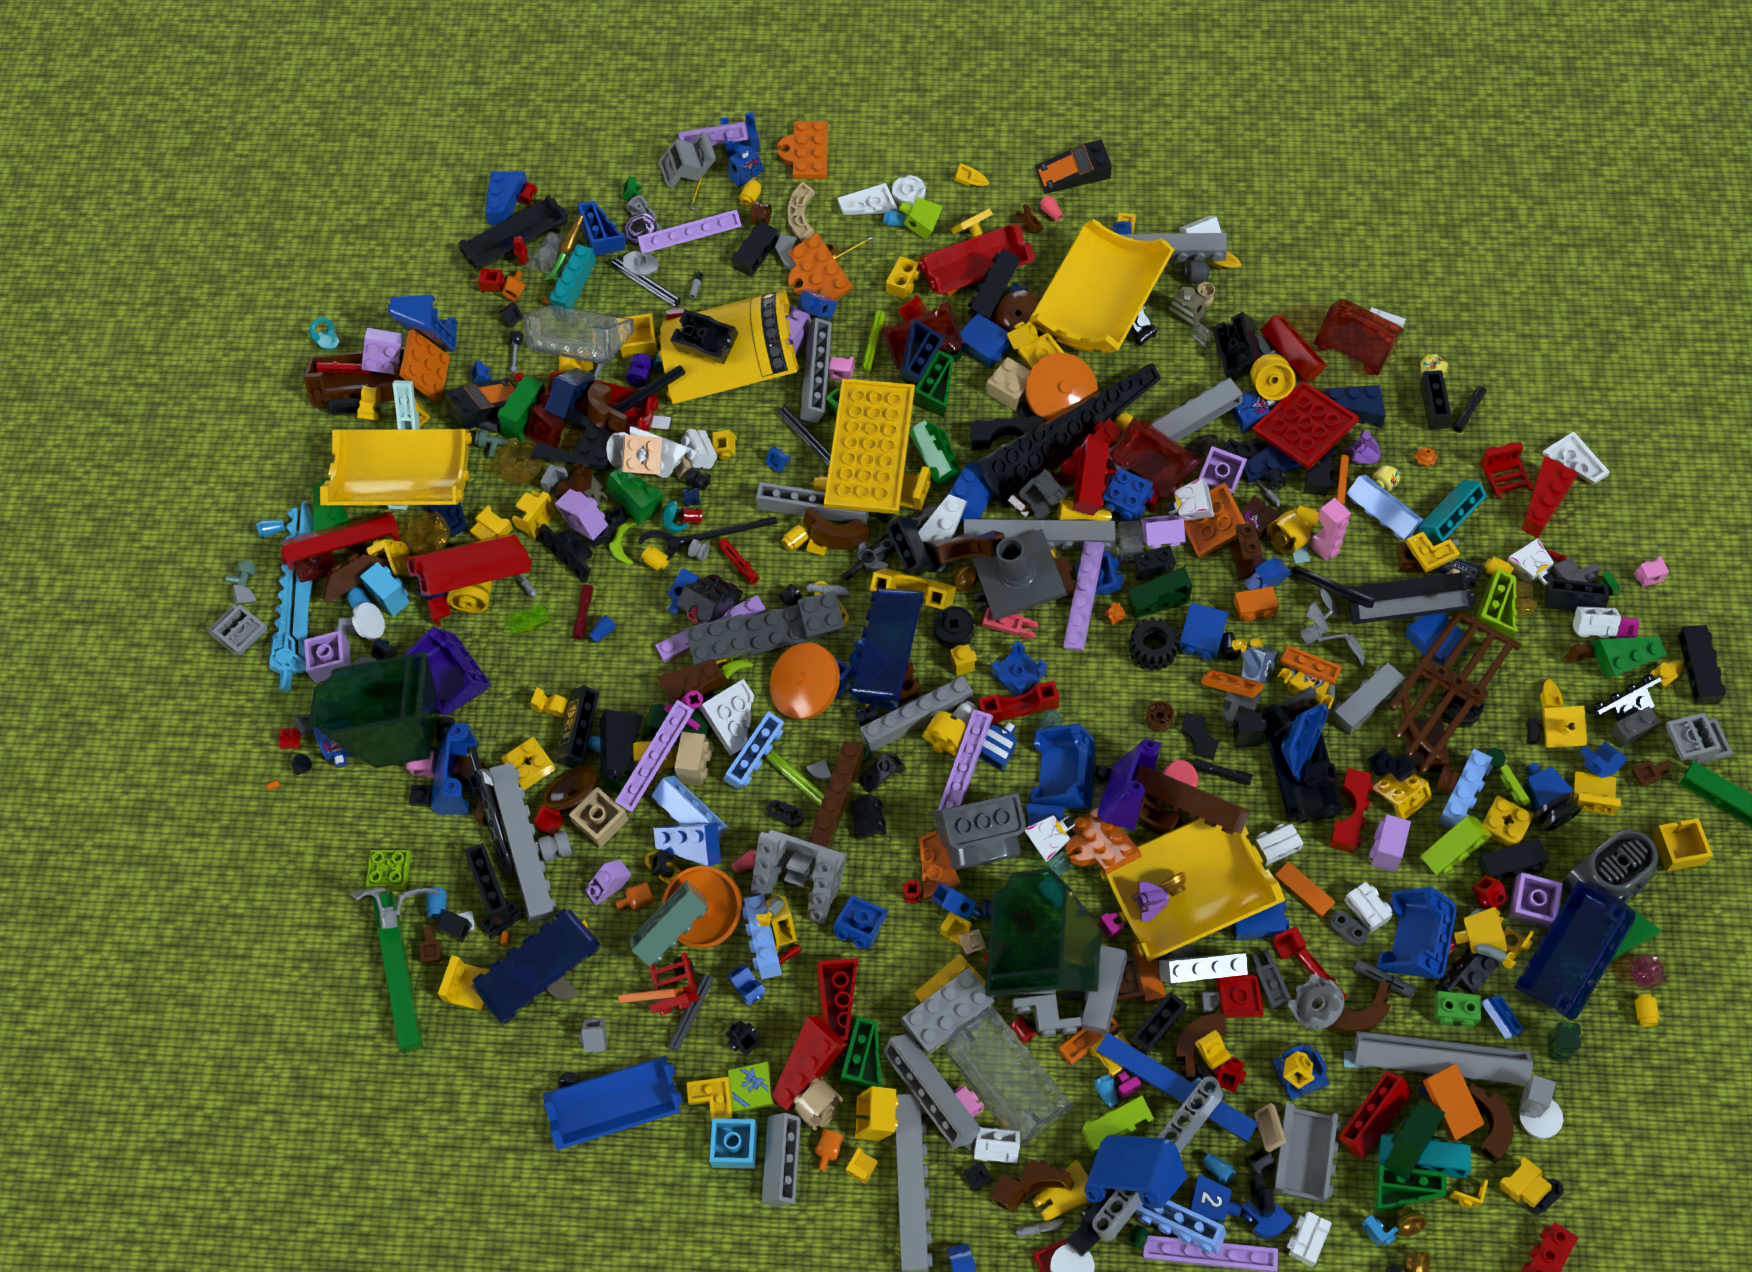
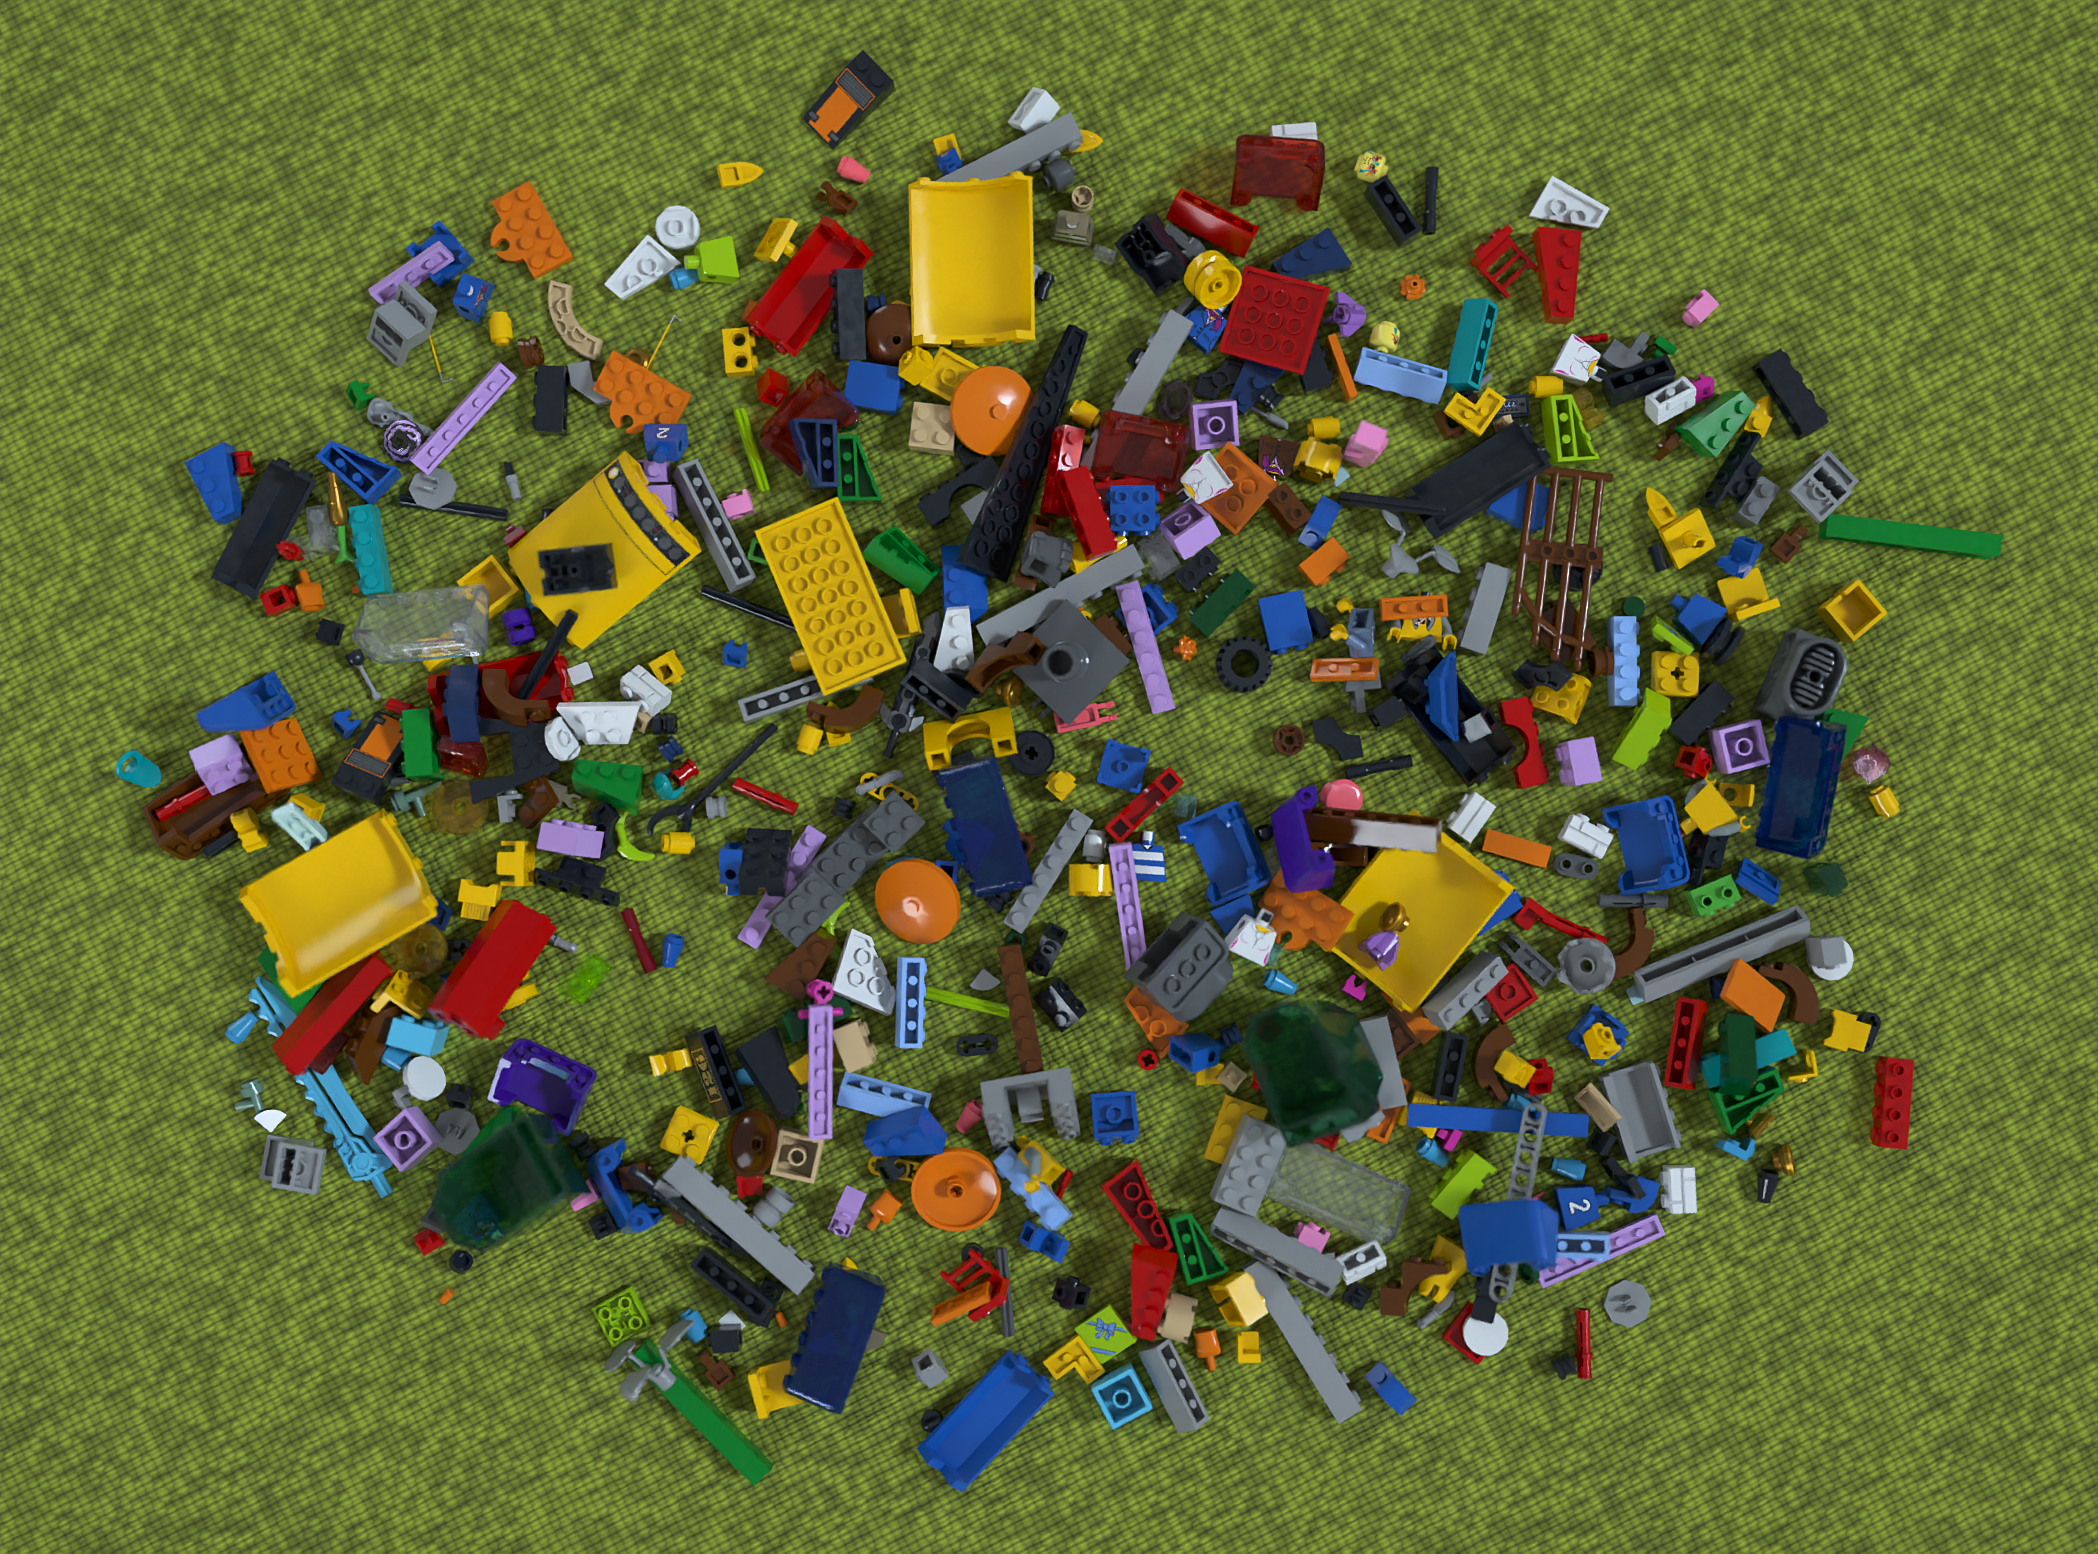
camera: 35 degrees left, 25 degrees up
light nougat brick [622,435,662,475] -> none
sand green brick [630,880,707,967] -> none

